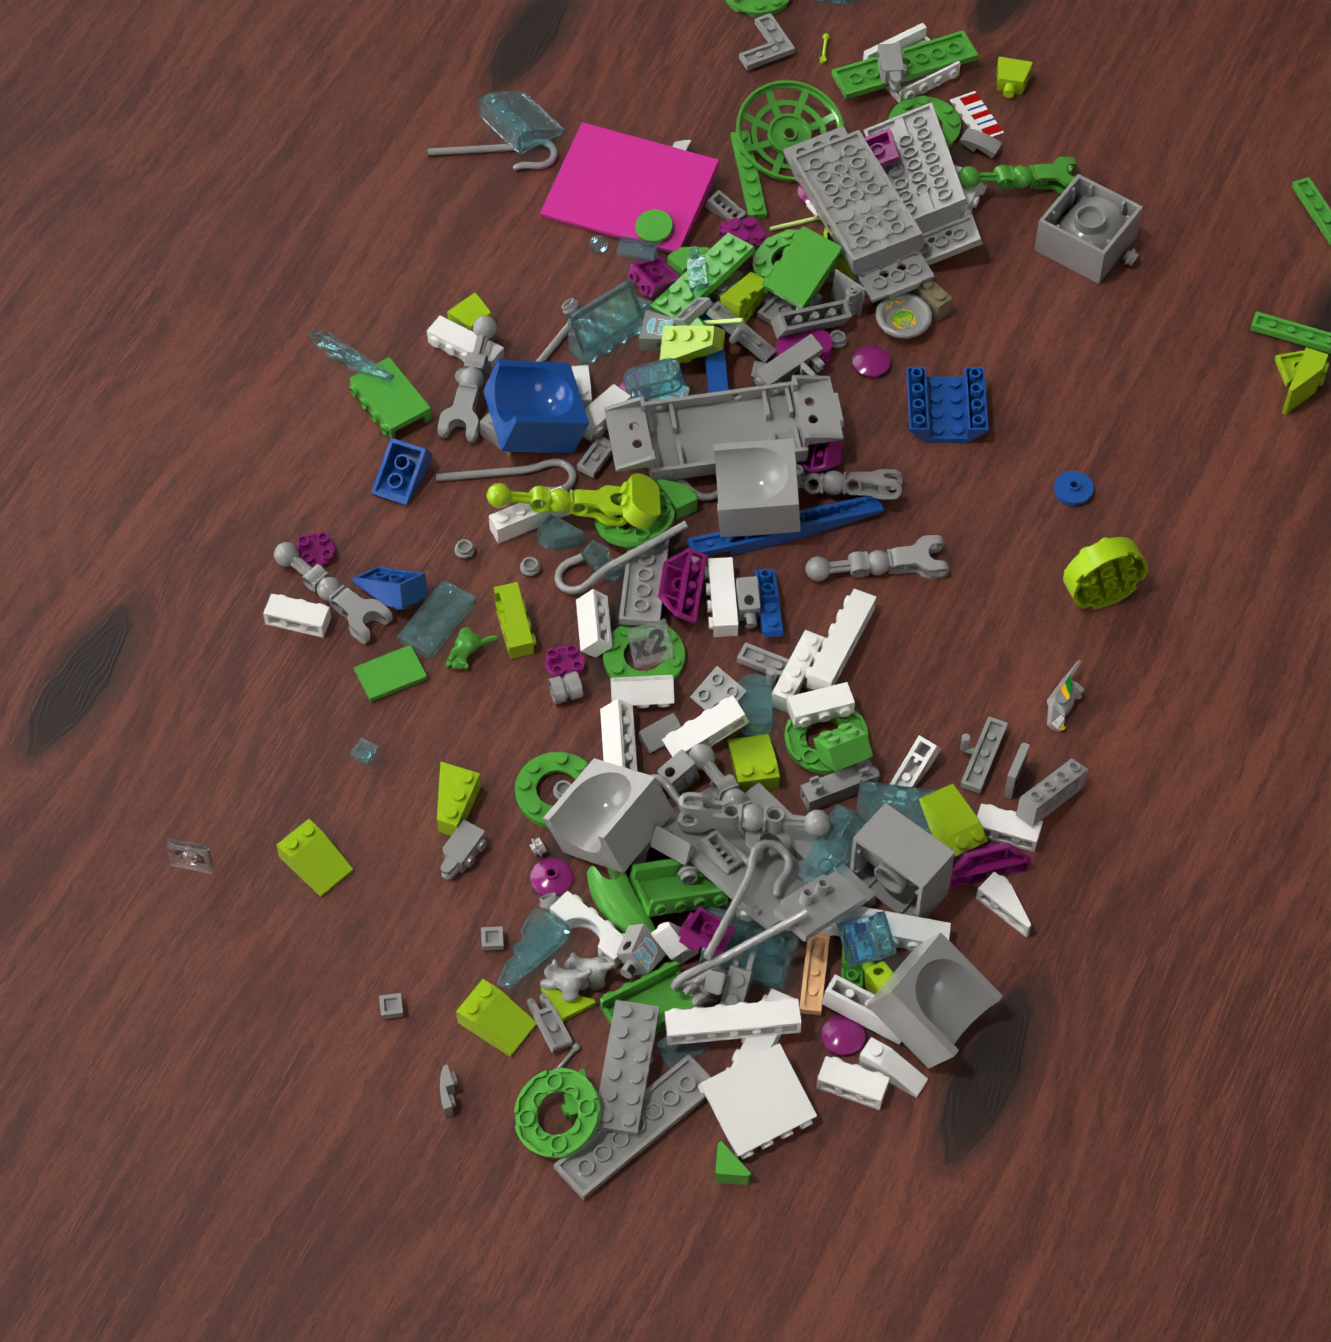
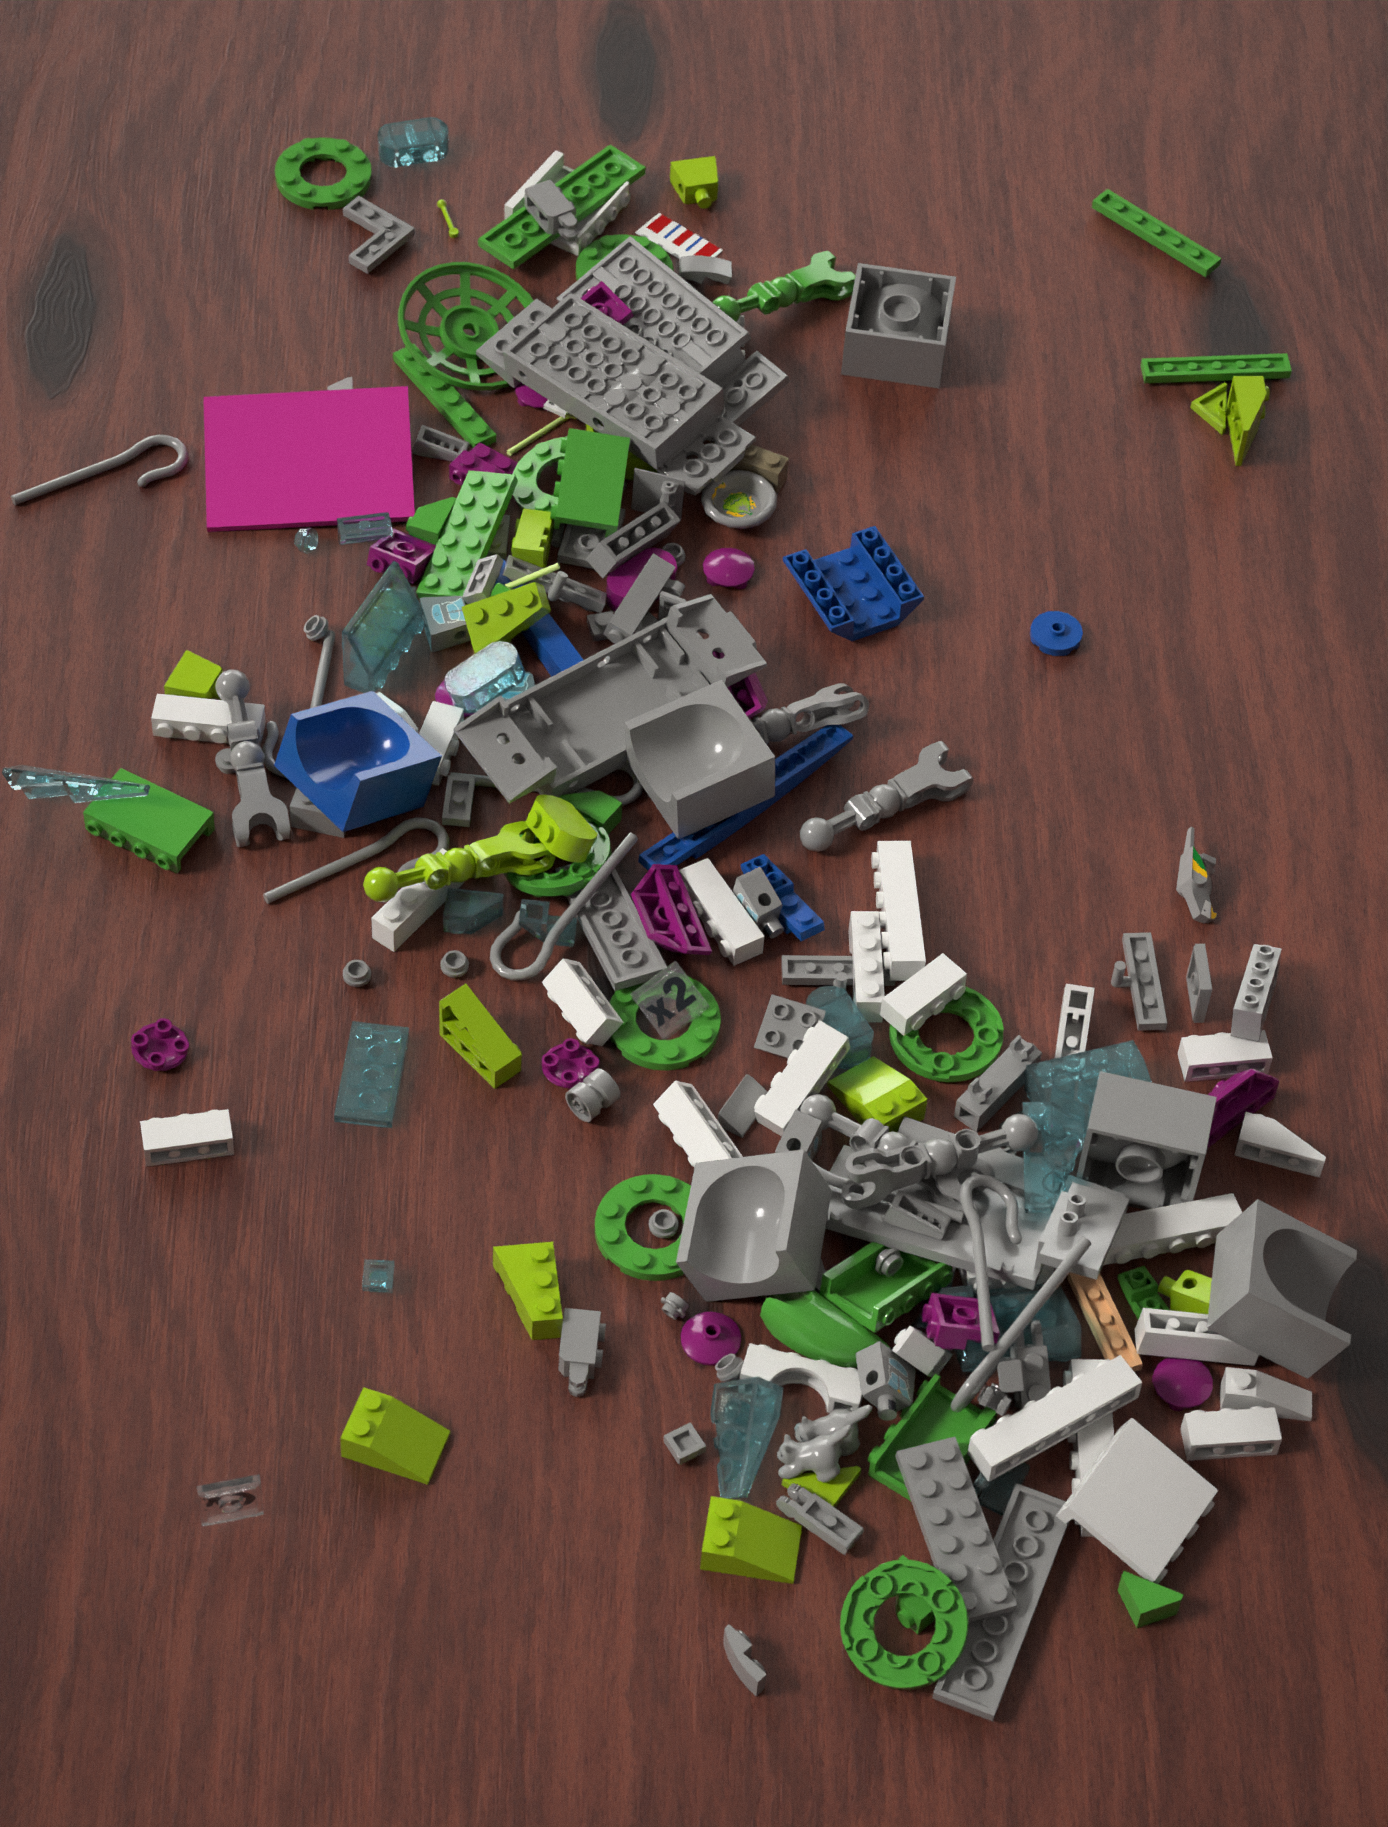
camera: 30 degrees left, 5 degrees down
light grey piece [274,542,393,644] -> none
blue slope [352,566,428,610] -> none
bright green tile [354,645,427,703] -> none
blue slope [371,438,433,505] -> none
light grey plate [379,993,404,1019] -> none
bright green animal [445,627,498,671] -> none
clear light blue slope [477,91,565,154] -> none
light grey hinge [556,1043,581,1069] -> none
white brick [610,675,674,708] -> none
bright green tile [635,209,673,245] -> none
light grey slope [650,826,696,866] -> none
clear light blue hinge [686,246,710,292] -> none
bright green brick [813,723,873,772] -> none
clear light blue slope [836,911,897,966] -> none
lime slope [919,784,988,856] -> none
lime brick [1063,537,1148,609] -> none
light grey plate [1122,248,1139,266] -> none

